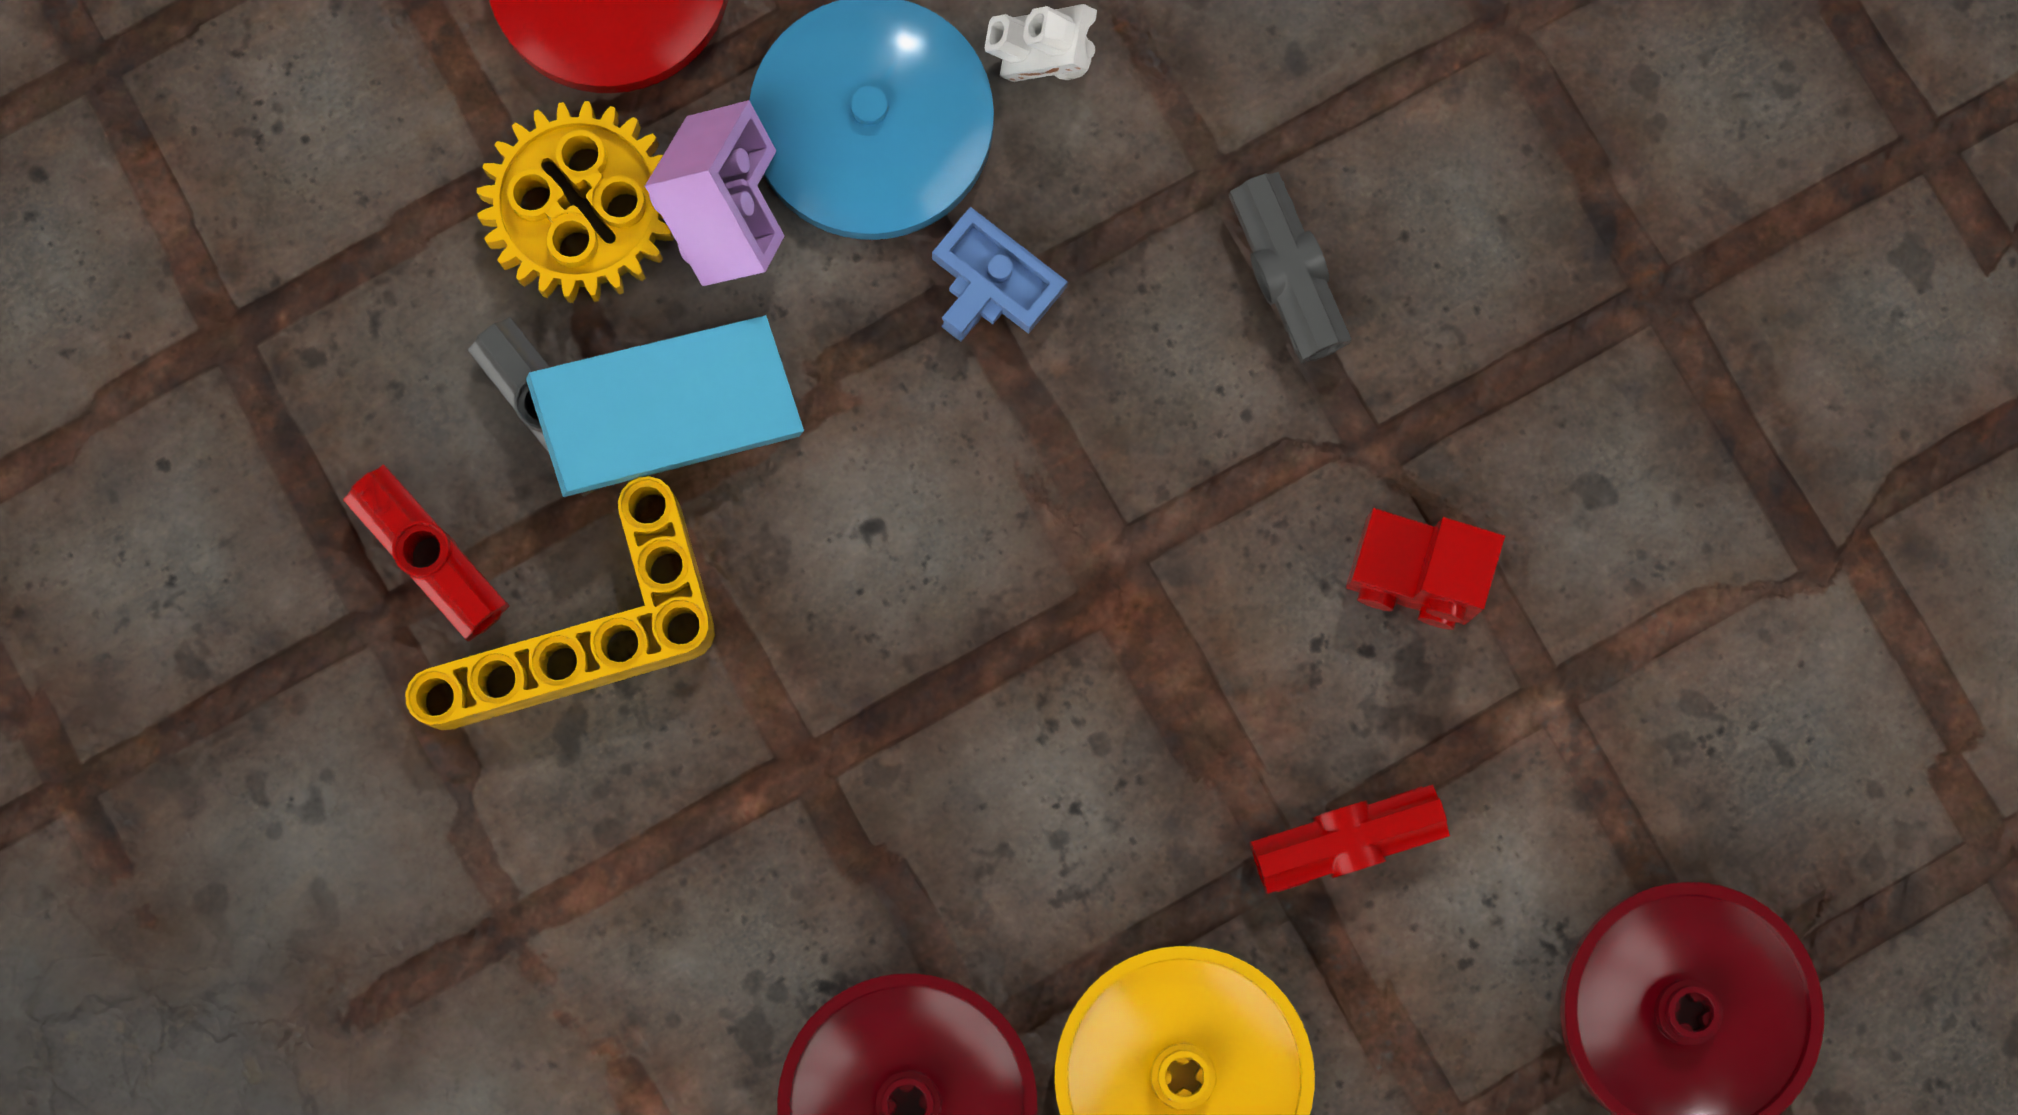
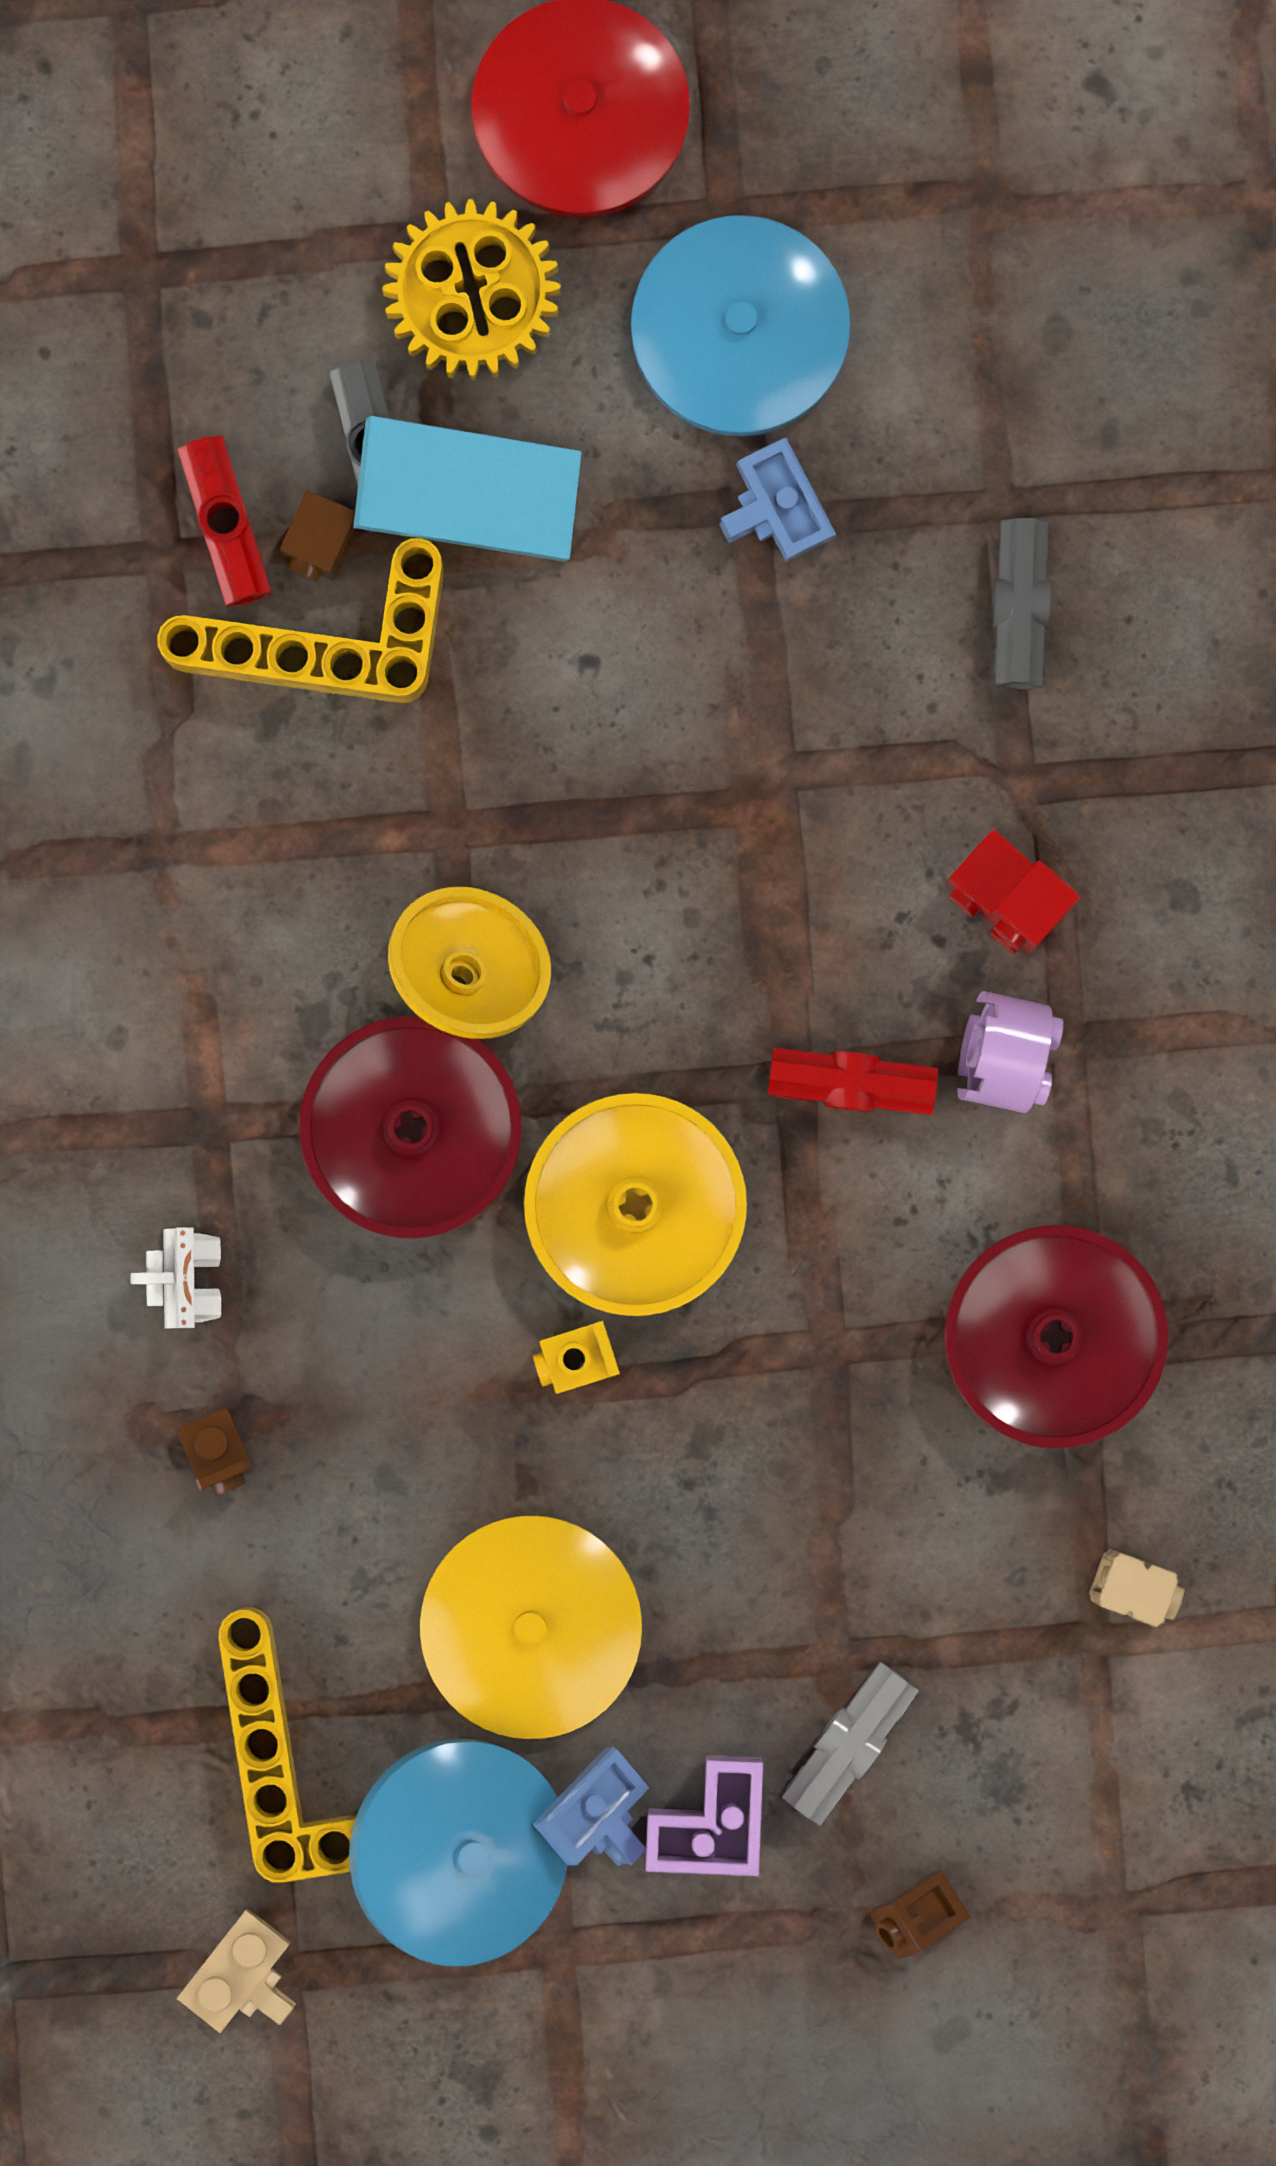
camera: 25 degrees right, 5 degrees up
lavender brick [645,100,785,286] -> none
white hips [984,4,1097,82] -> none
none -> reddish brown brick [279,490,357,582]
none -> yellow dish [388,887,551,1039]
none -> lavender brick [957,991,1063,1113]

